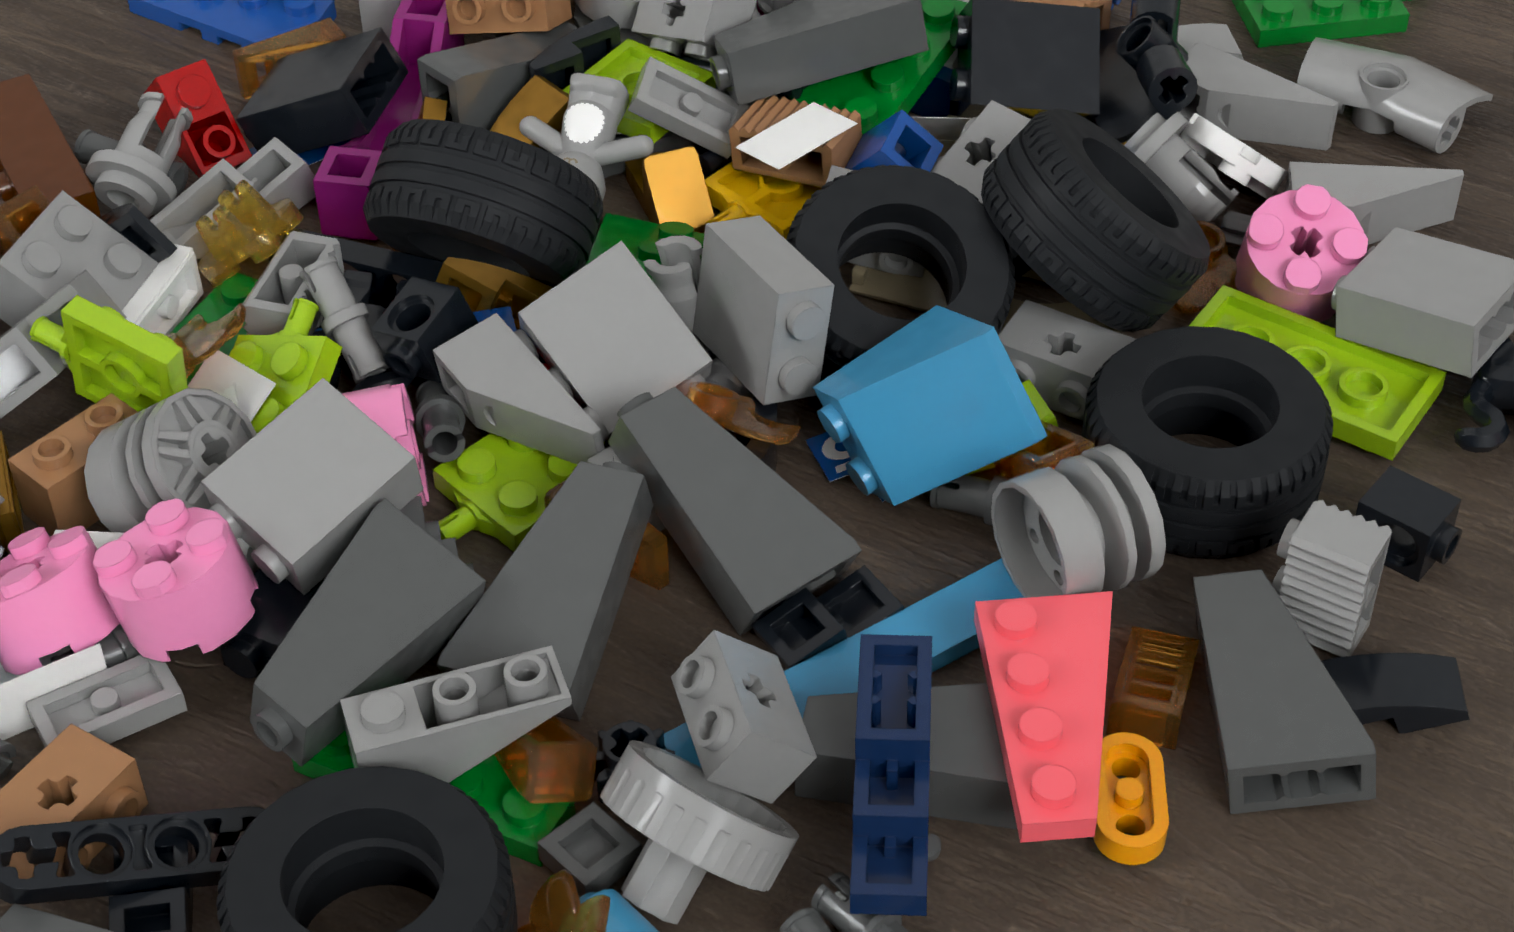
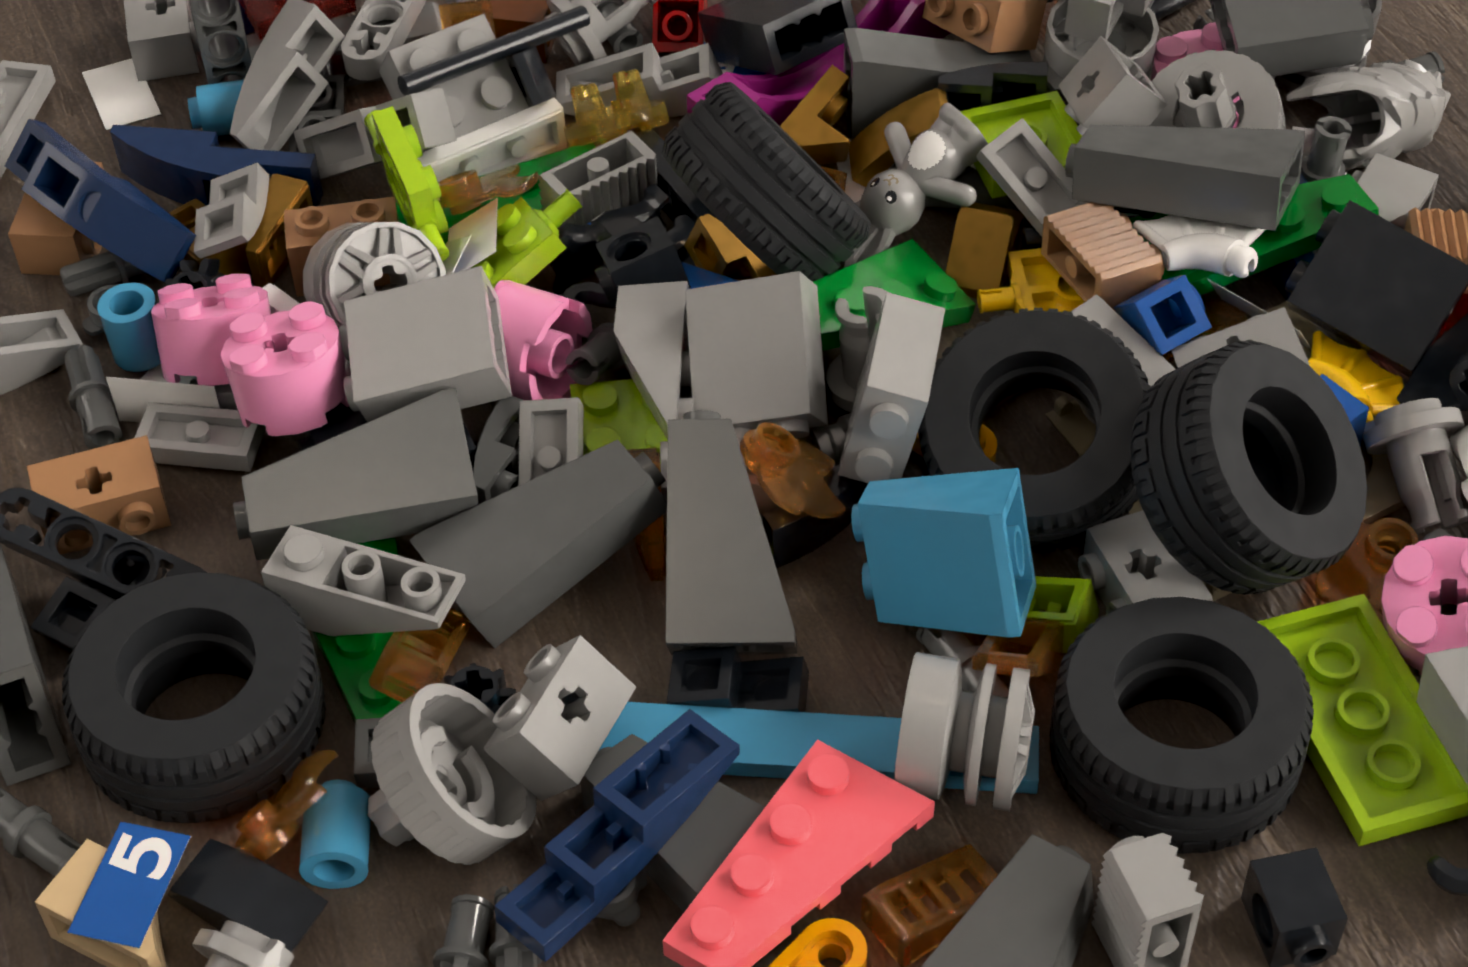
camera: 40 degrees right, 5 degrees up
light grey pin [299,256,390,383] -> none
white sticker [735,102,858,170] -> none
none -> black bar [397,5,590,96]
none -> light grey plate [518,397,584,486]
none -> white arm [1133,215,1266,278]

